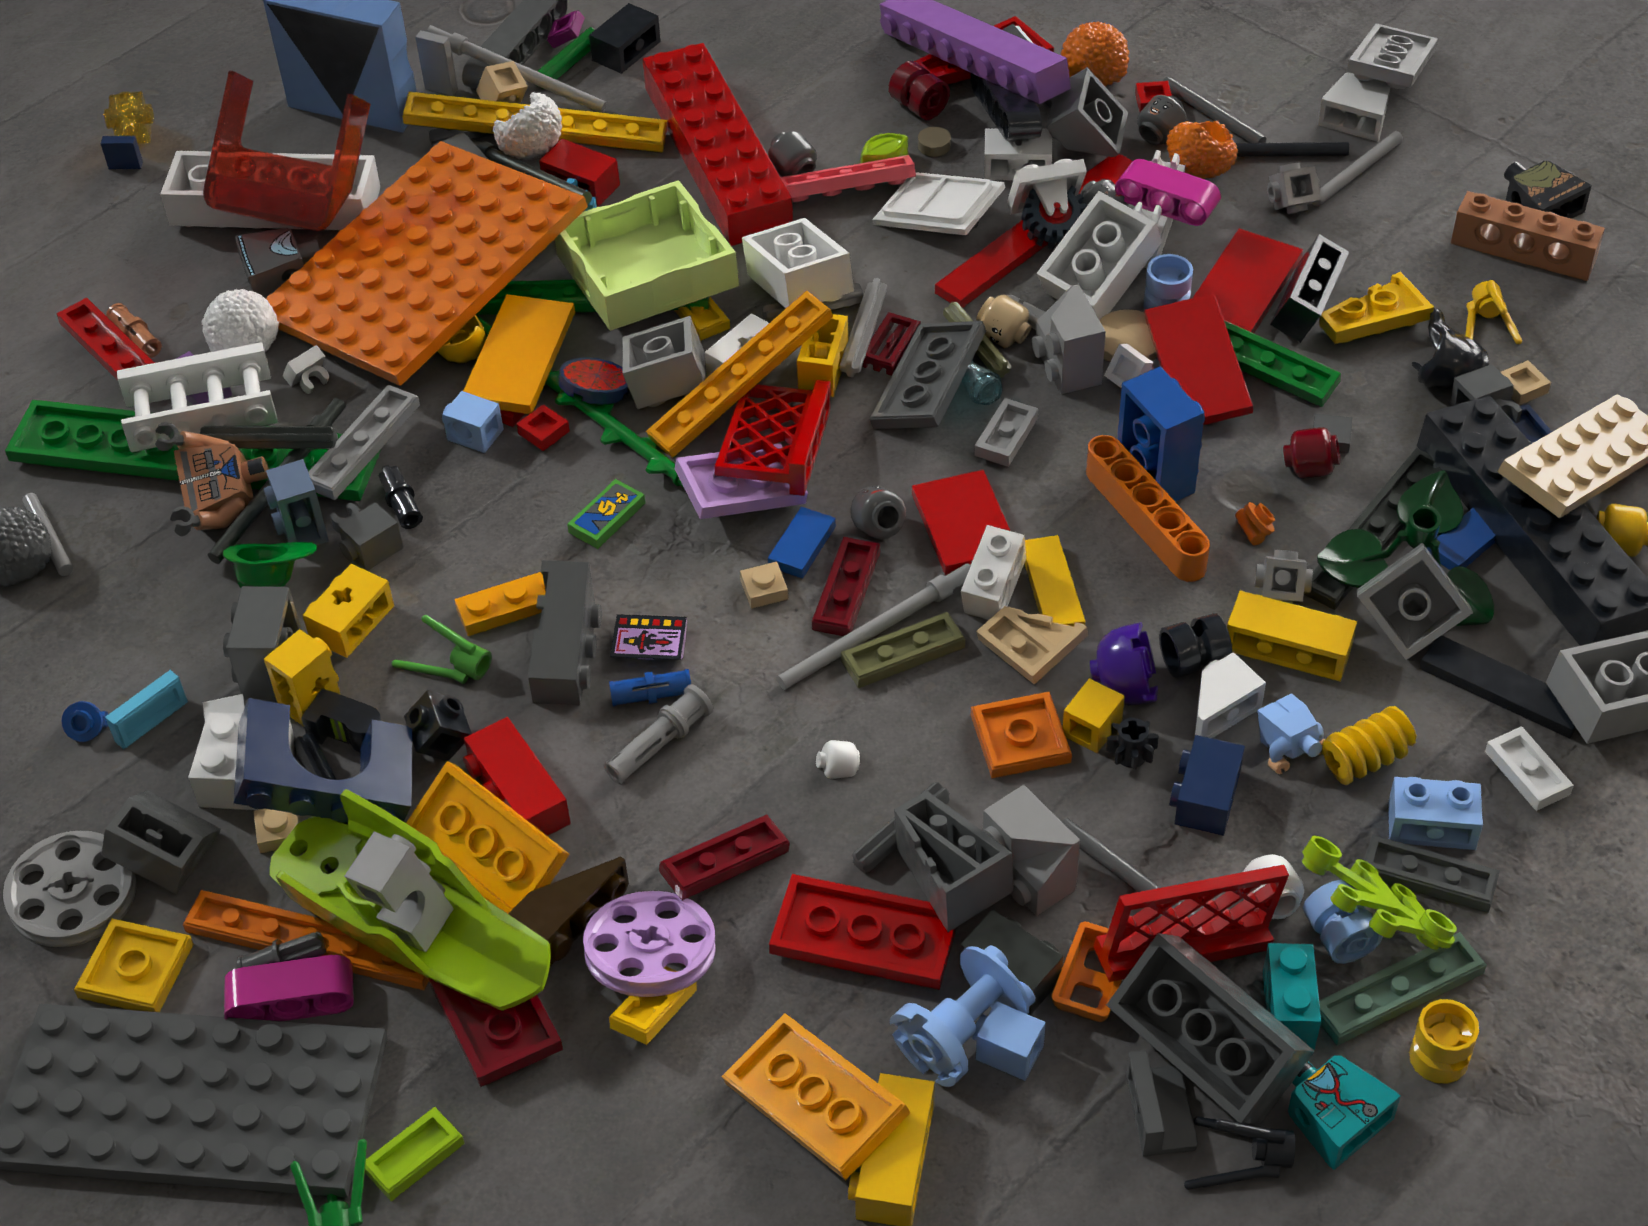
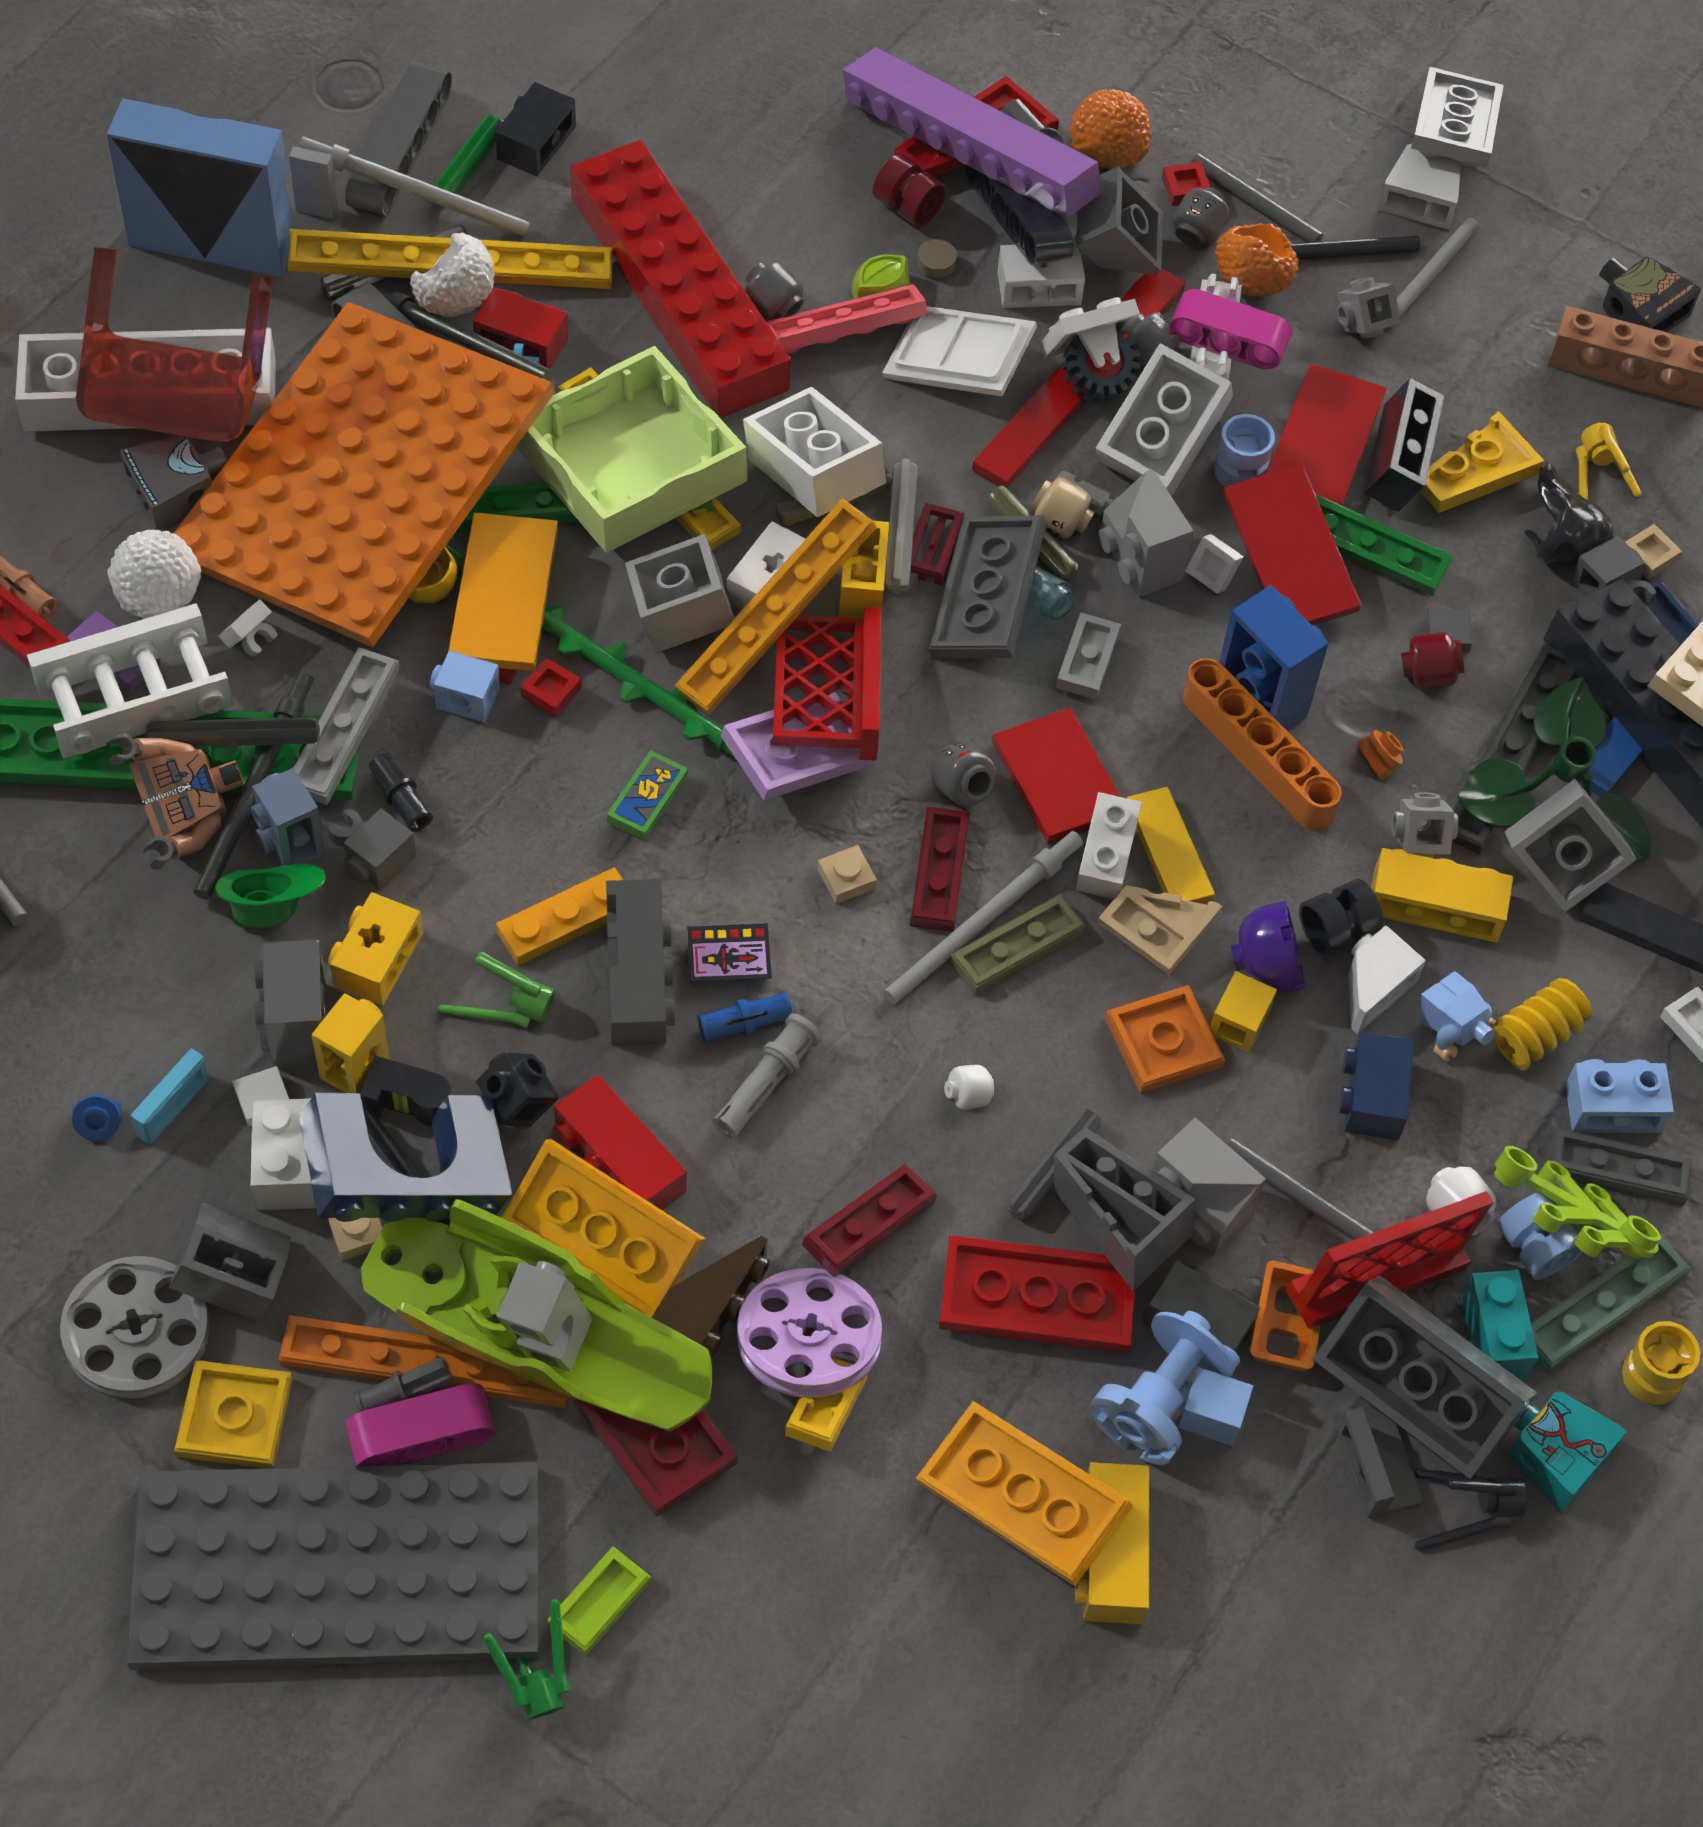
camera: 15 degrees left, 10 degrees up
tan brick [476,61,528,104] -> none
magenta tile [547,10,585,48] -> none
tile [558,357,630,405] -> none
blue tile [768,507,836,579] -> none
tan dish [1100,310,1157,361] -> none
black gear [1106,717,1159,769] -> none

